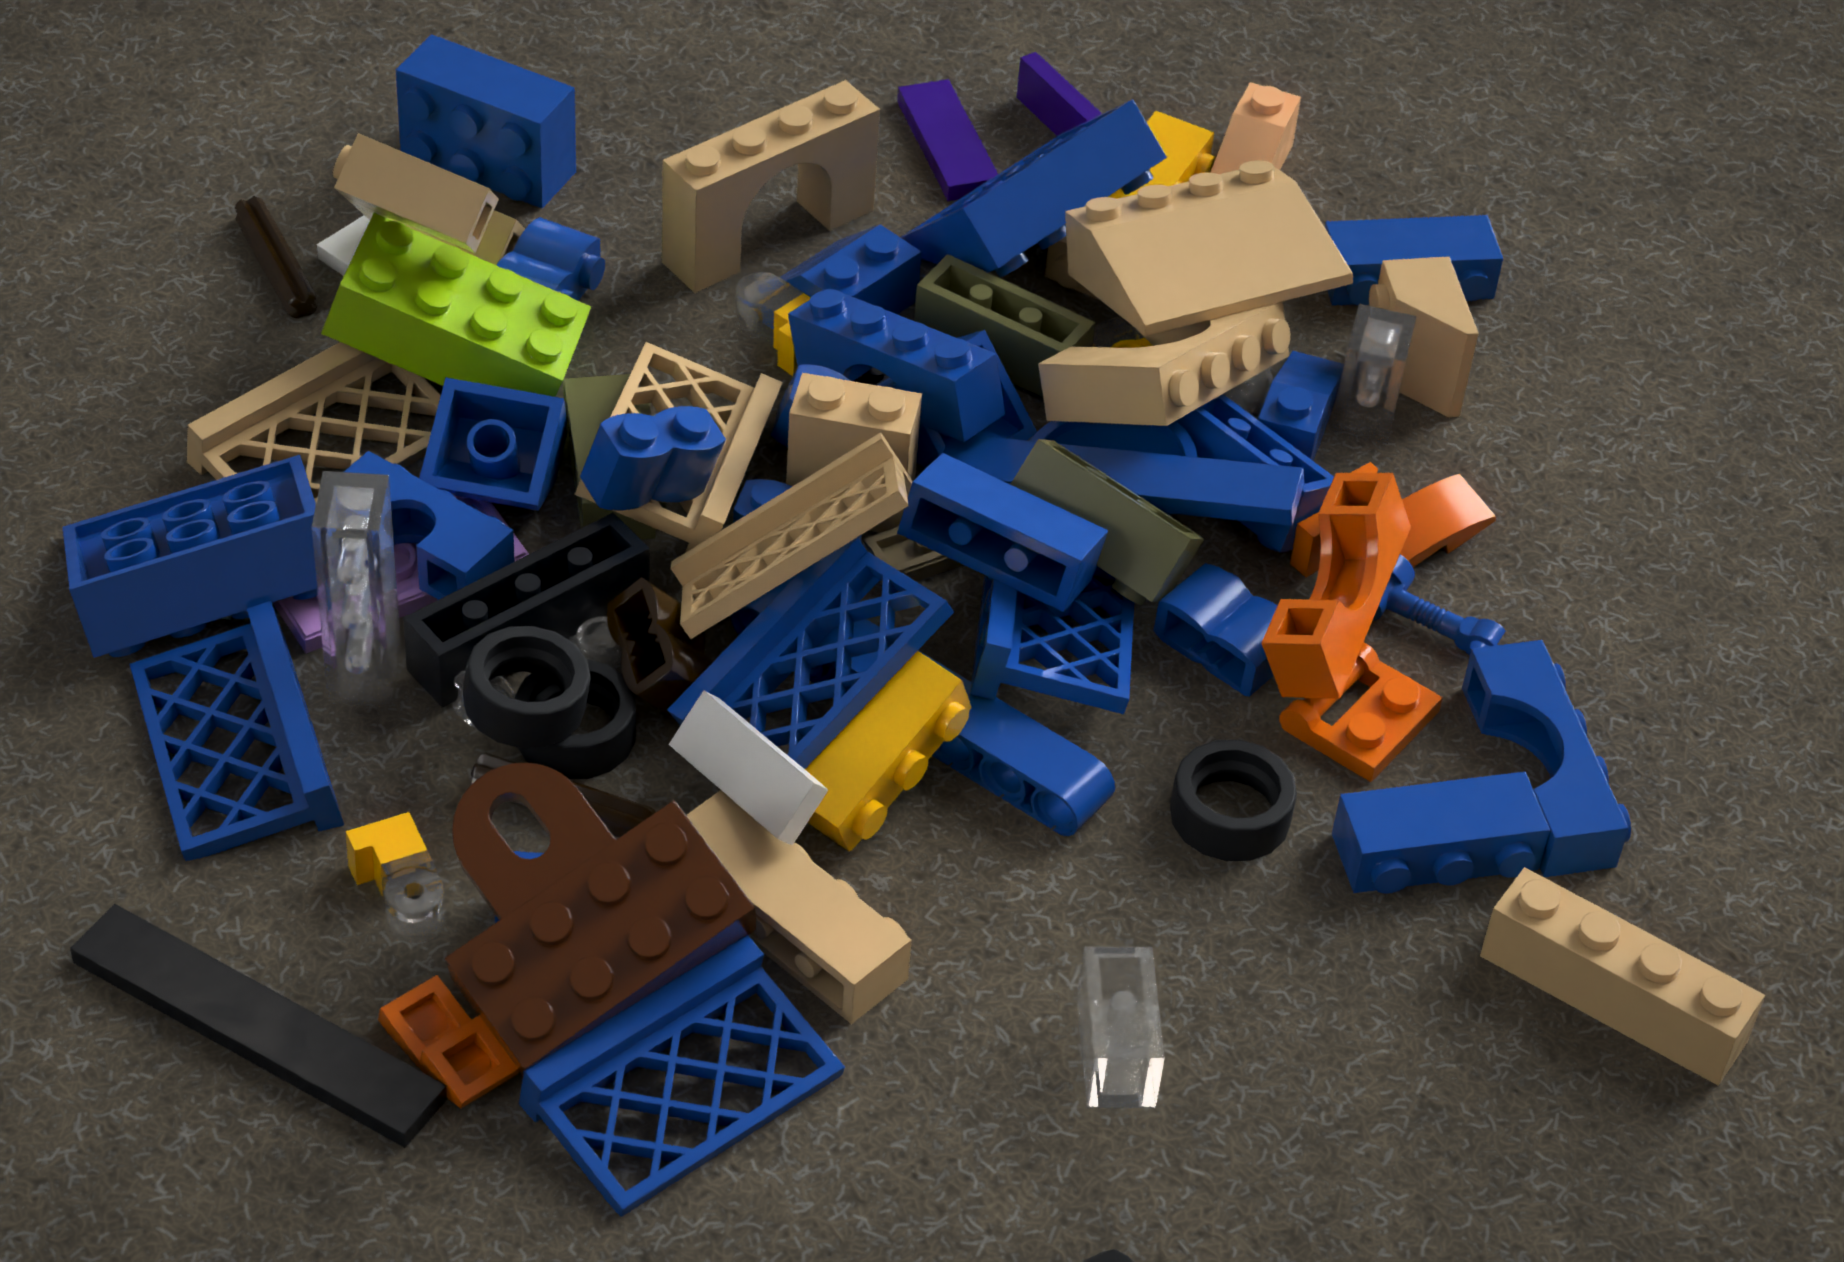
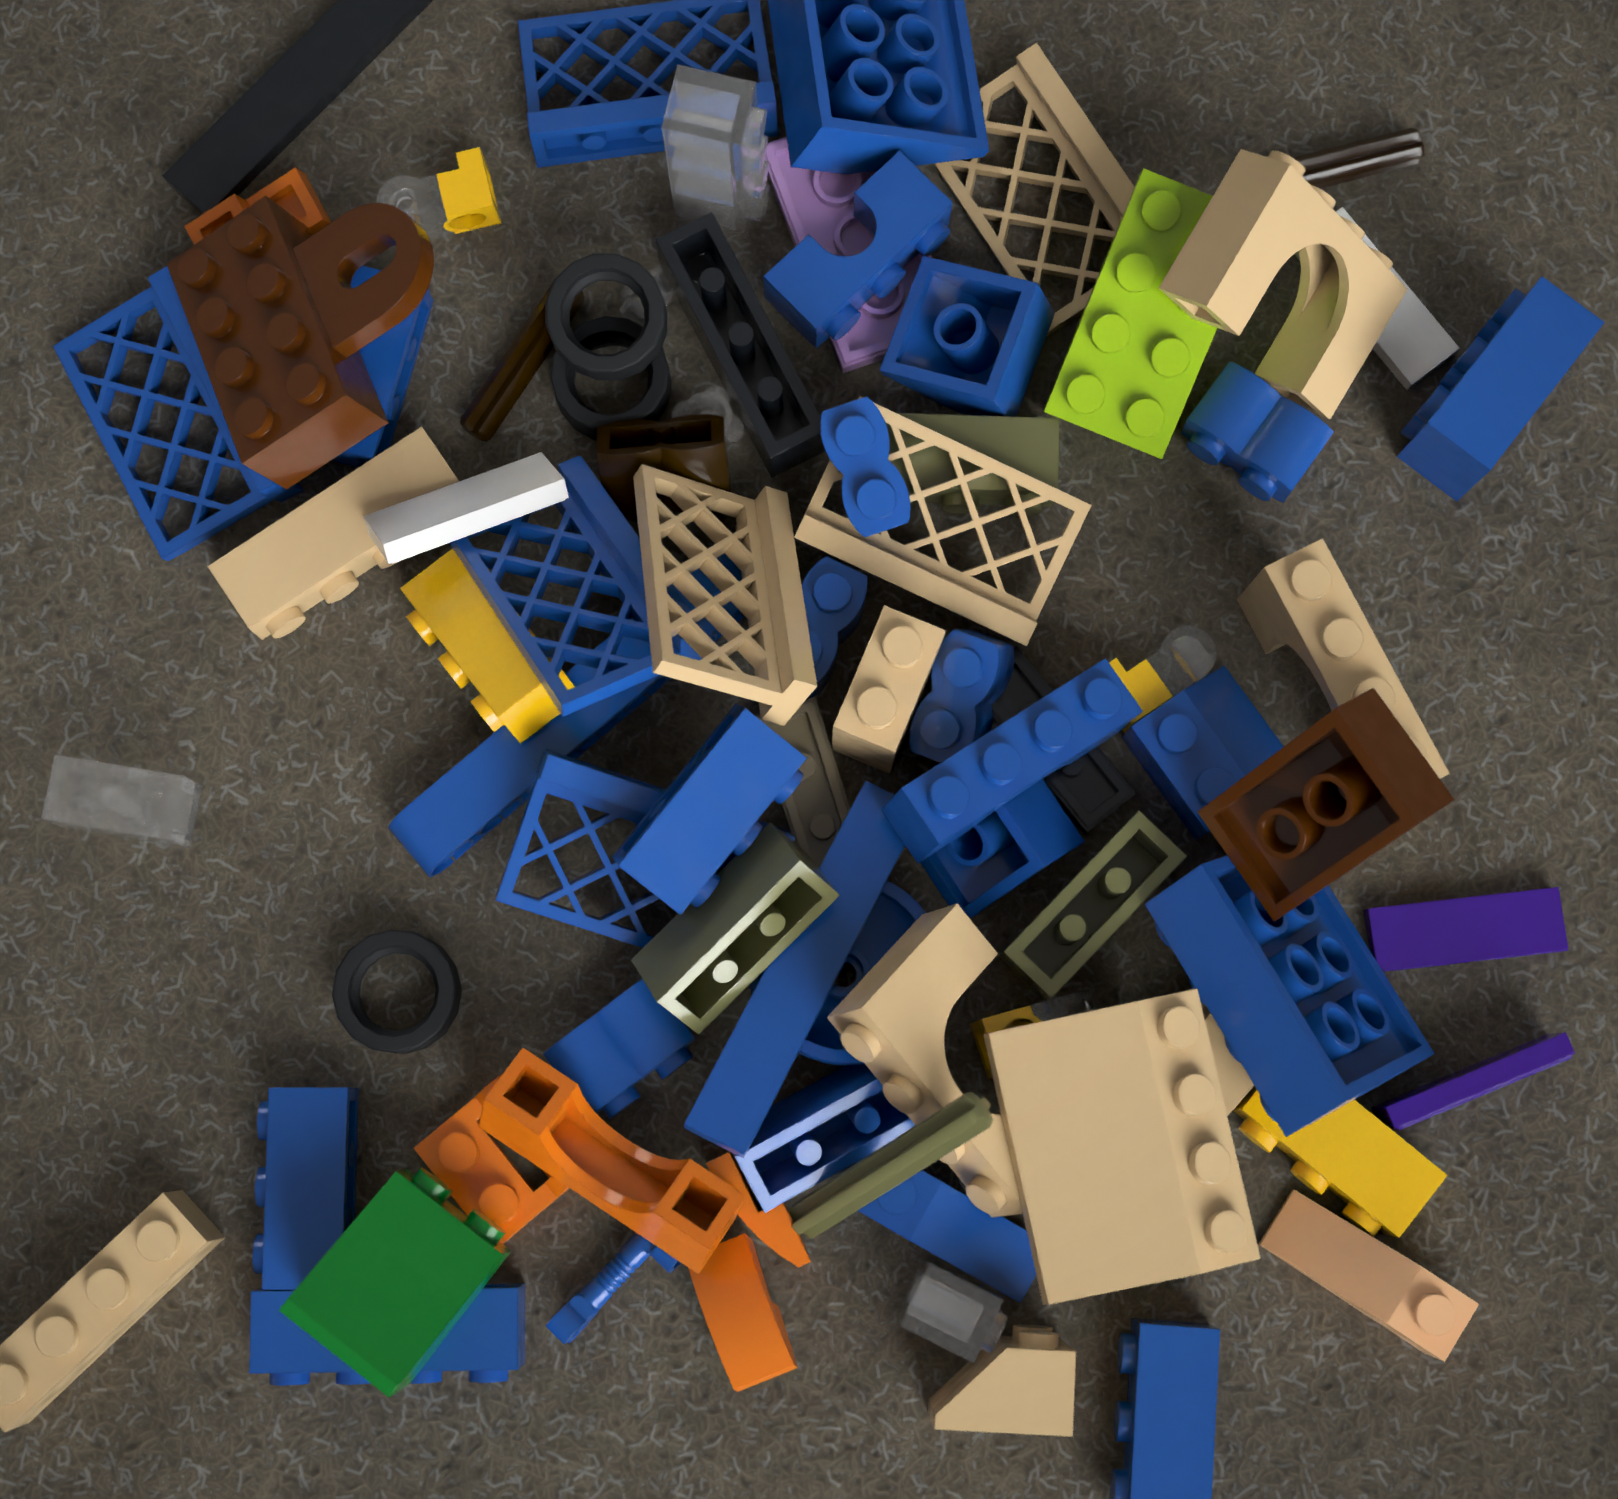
camera: 105 degrees right, 35 degrees up
none -> green slope [279,1167,511,1398]
none -> olive axle [789,1092,993,1238]
none -> reddish brown slope [1197,688,1455,922]

